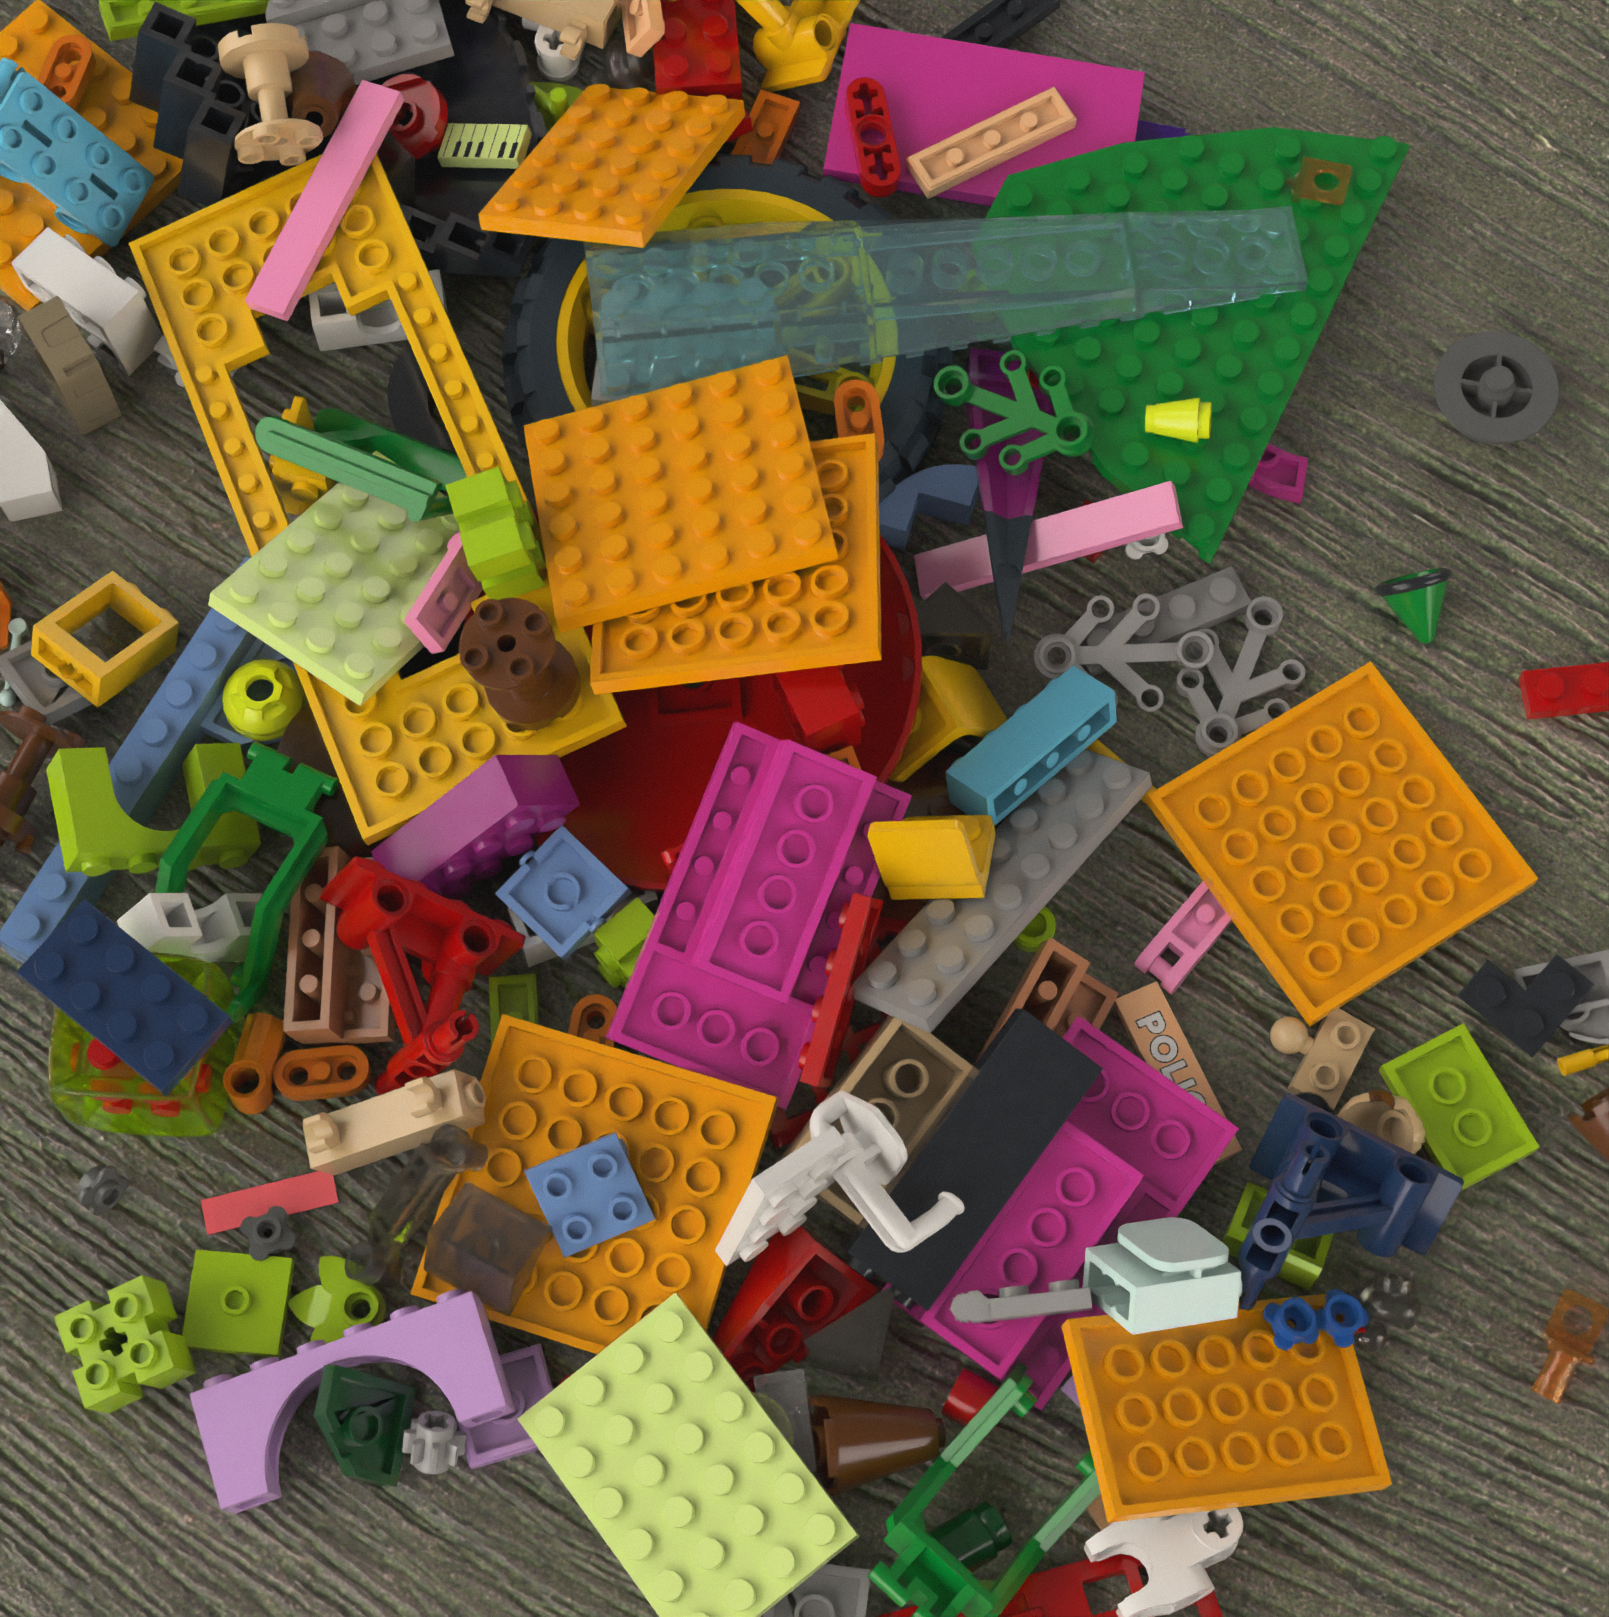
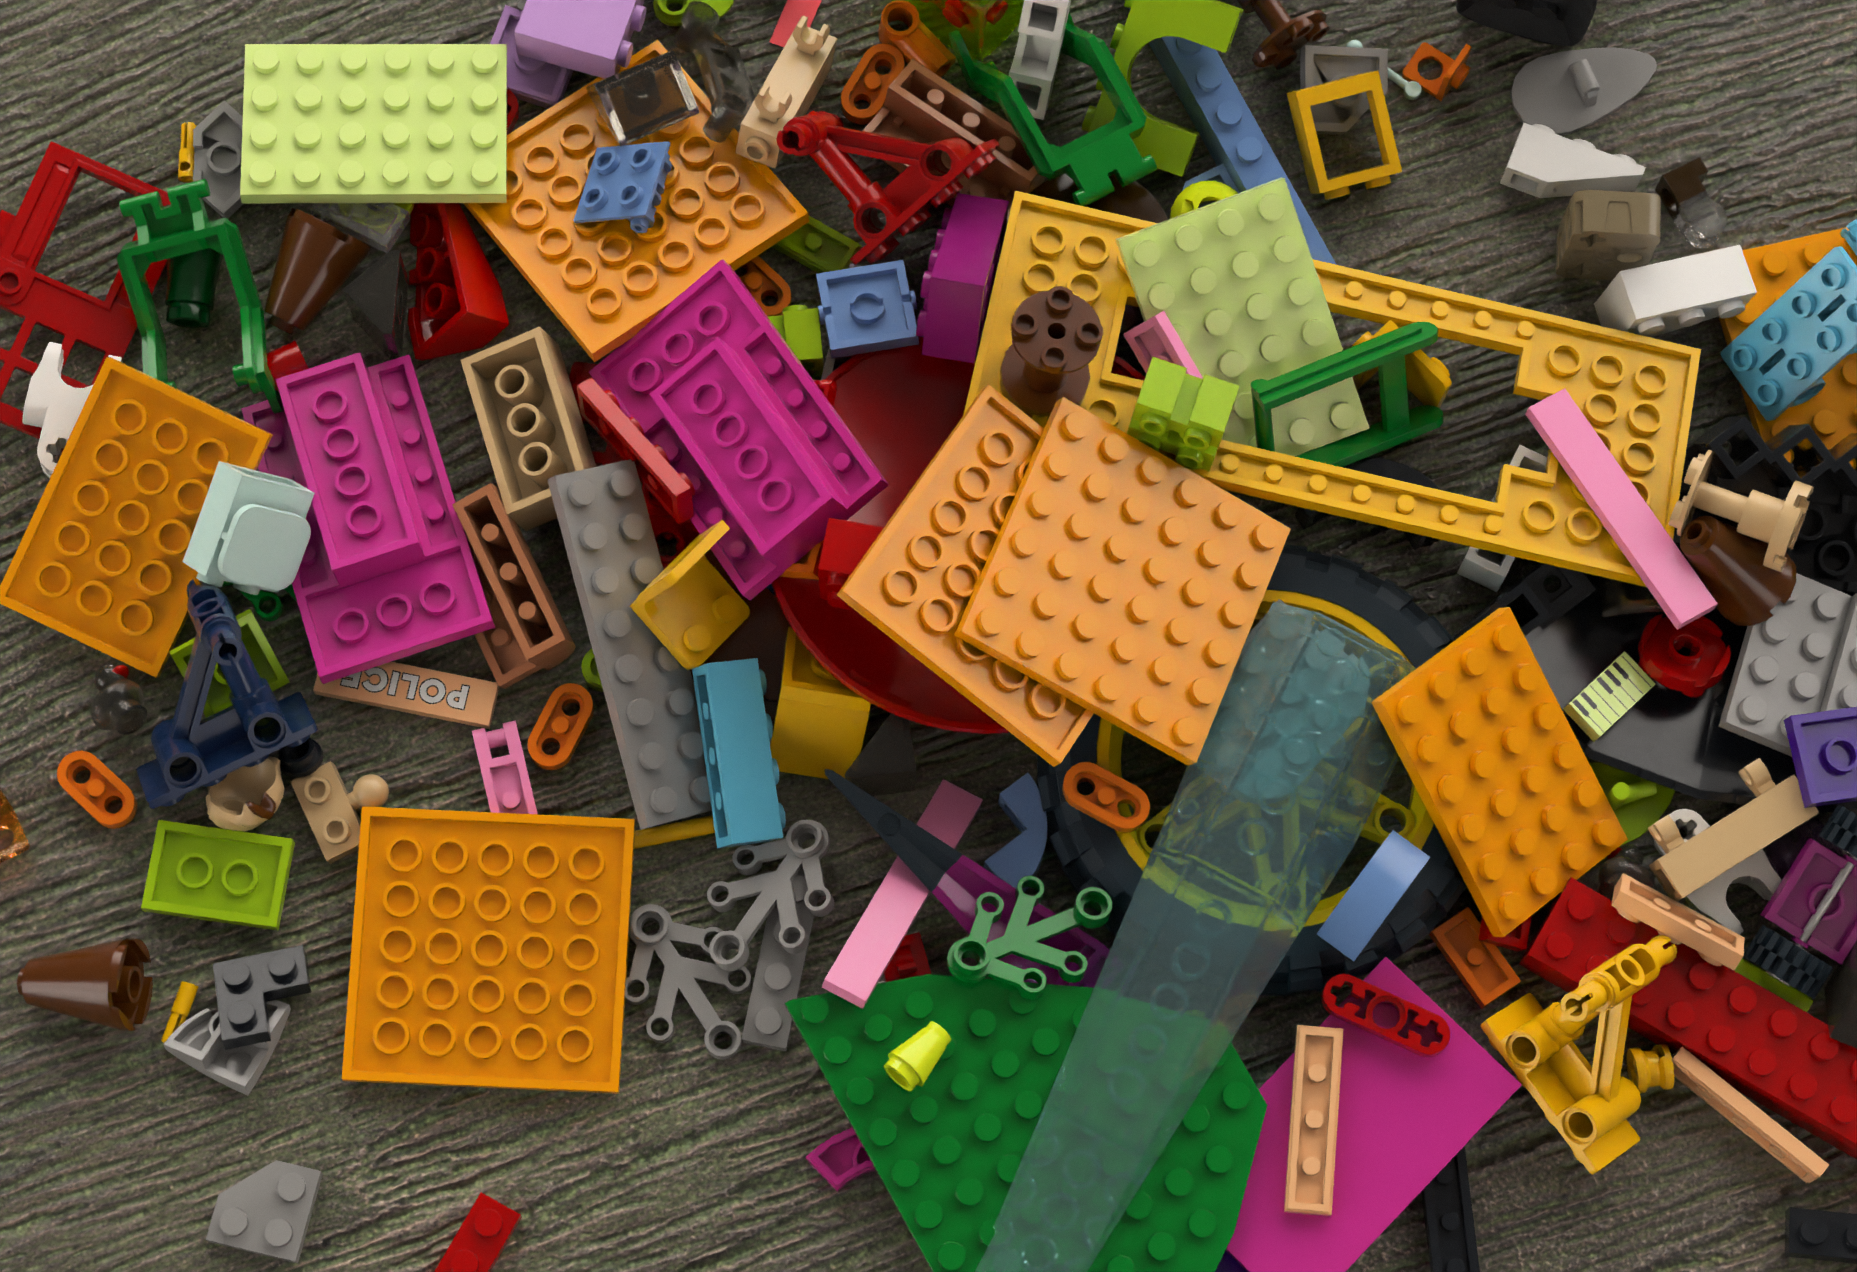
camera: 120 degrees right, 5 degrees up
white plate [715,1090,965,1266] -> none
black brick [842,1008,1103,1311] -> none
light grey hinge [949,1280,1092,1324] -> none
blue plate [1263,1297,1319,1351] -> none
blue plate [1314,1289,1369,1348] -> none
green hat [1375,568,1452,644] -> none
none -> orange plate [57,751,138,829]
none -> orange plate [527,683,594,770]
none -> medium blue brick [1317,830,1430,961]

